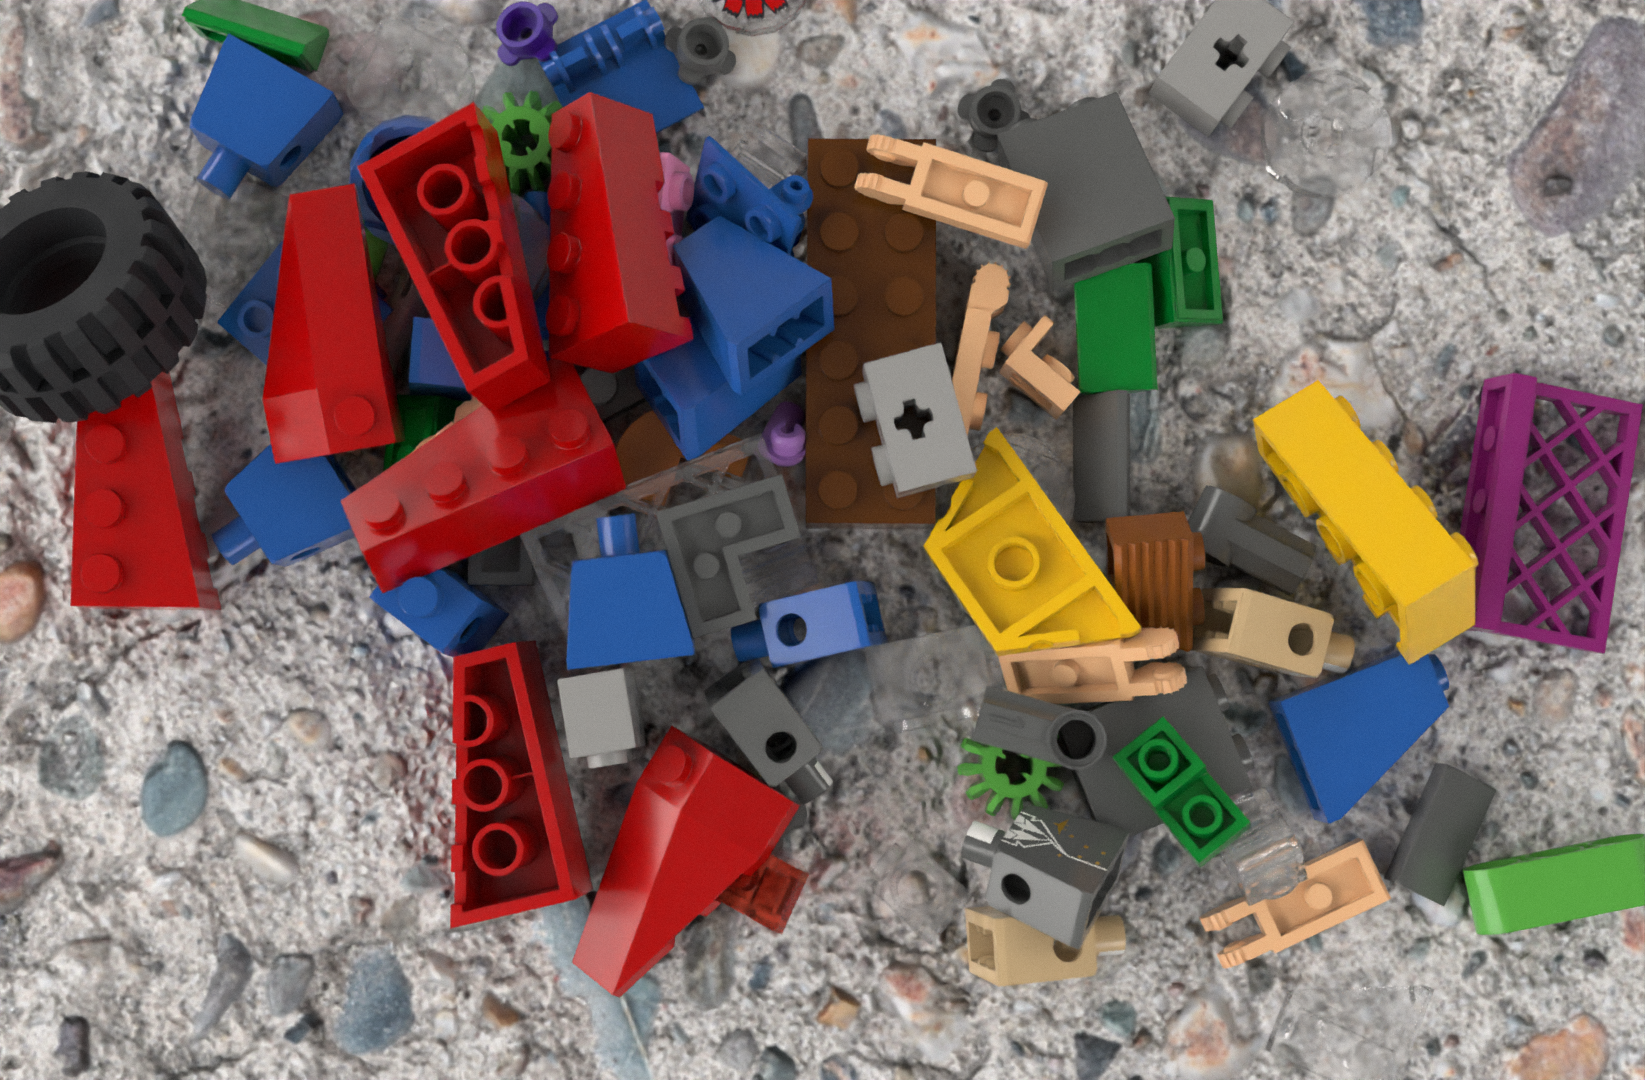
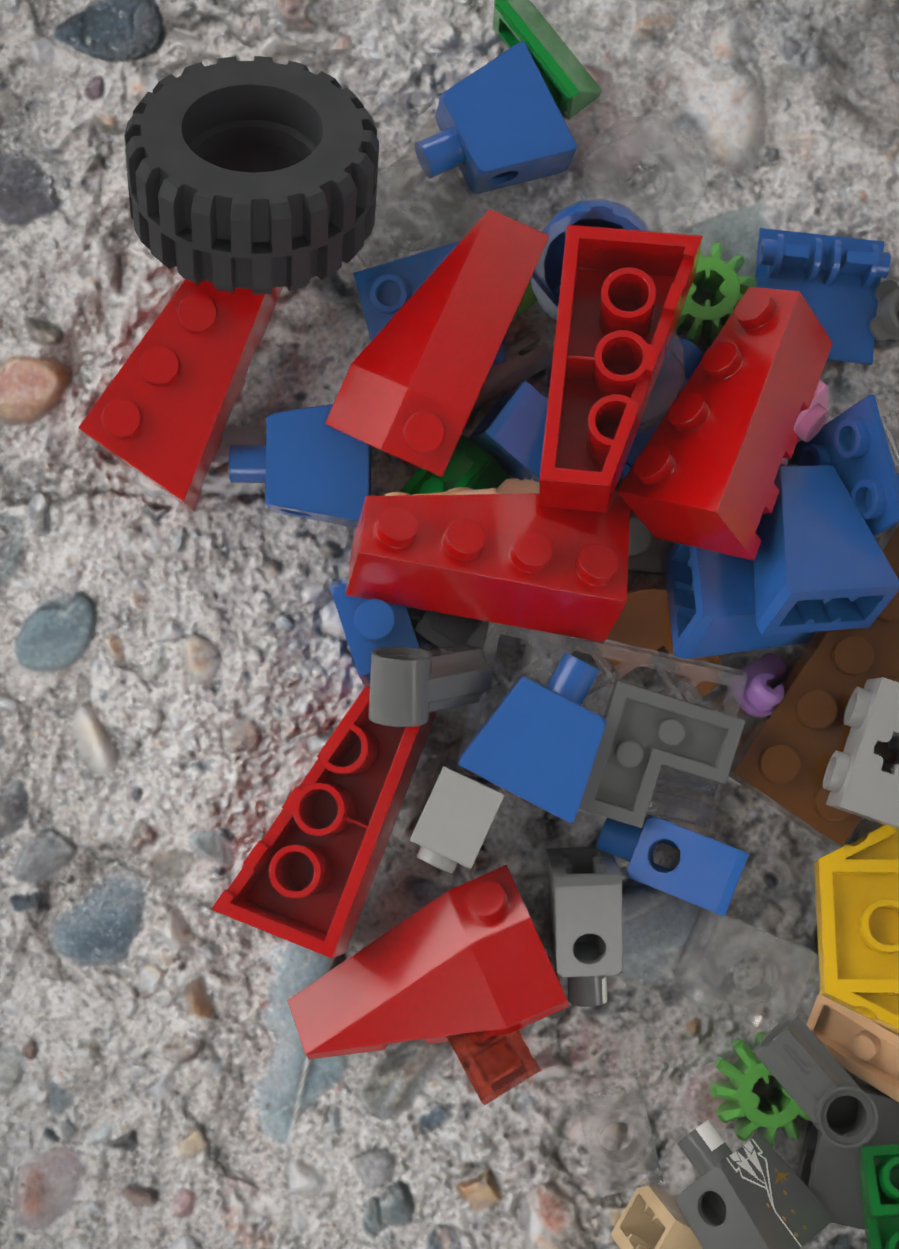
camera: 30 degrees right, 0 degrees up
dark purple plate [496,1,558,66] -> none
none -> dark grey piece [368,644,493,727]

